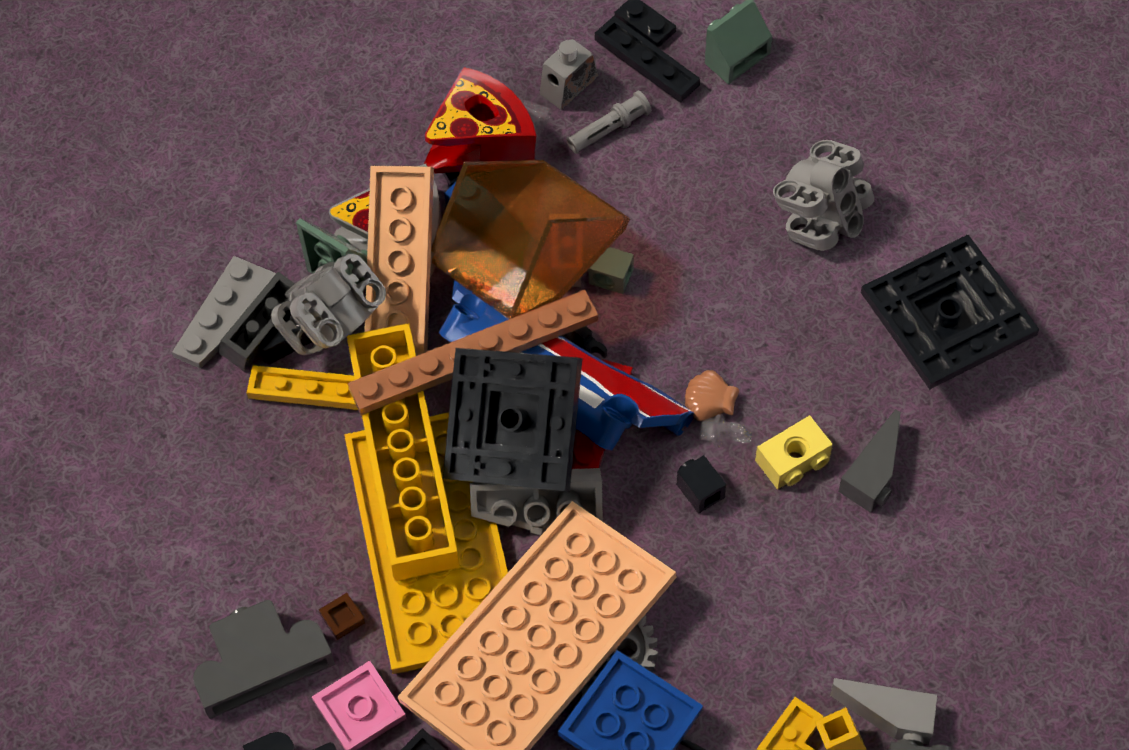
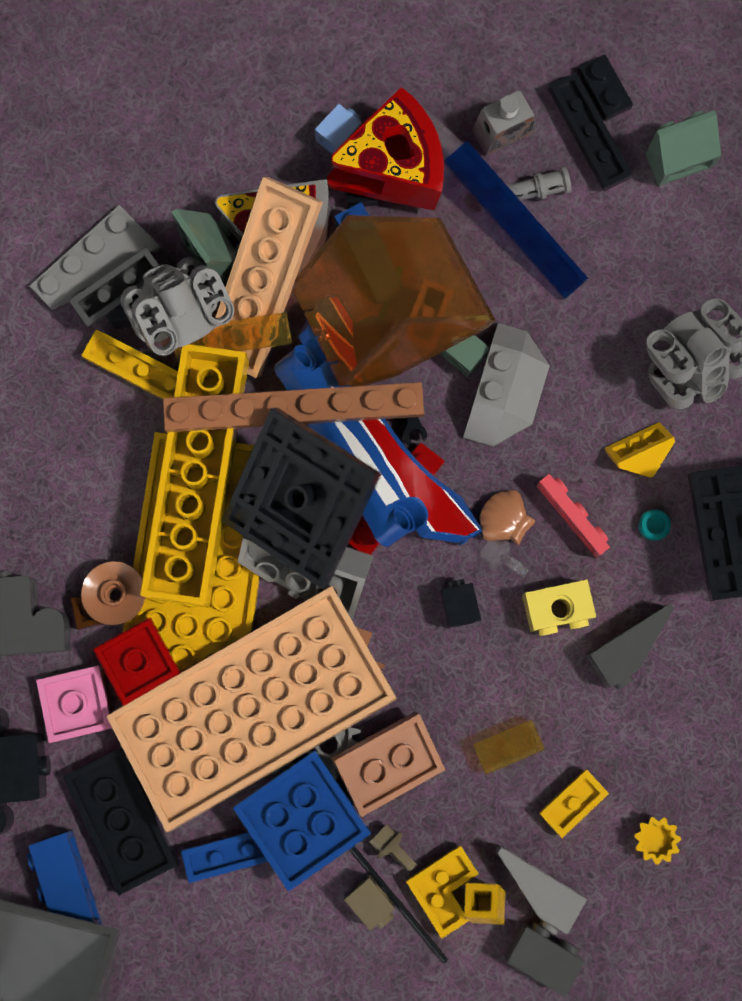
camera: 20 degrees right, 20 degrees up
none -> nougat dish [81,561,145,625]
none -> red plate [93,618,181,706]
none -> clear yellow plate [174,312,292,360]
none -> light blue brick [315,104,362,154]
none -> nougat plate [331,711,445,817]
none -> dark tan piece [369,824,417,871]
none -> clear blue tile [444,140,589,300]
none -> light grey wedge [463,323,550,447]
none -> clear yellow plate [472,719,545,775]
none -> coral plate [536,474,610,558]
none -> yellow plate [539,769,609,838]
none -> yellow slope [604,422,675,478]
none -> yellow piece [634,817,681,865]
none -> teal tile [638,509,671,541]

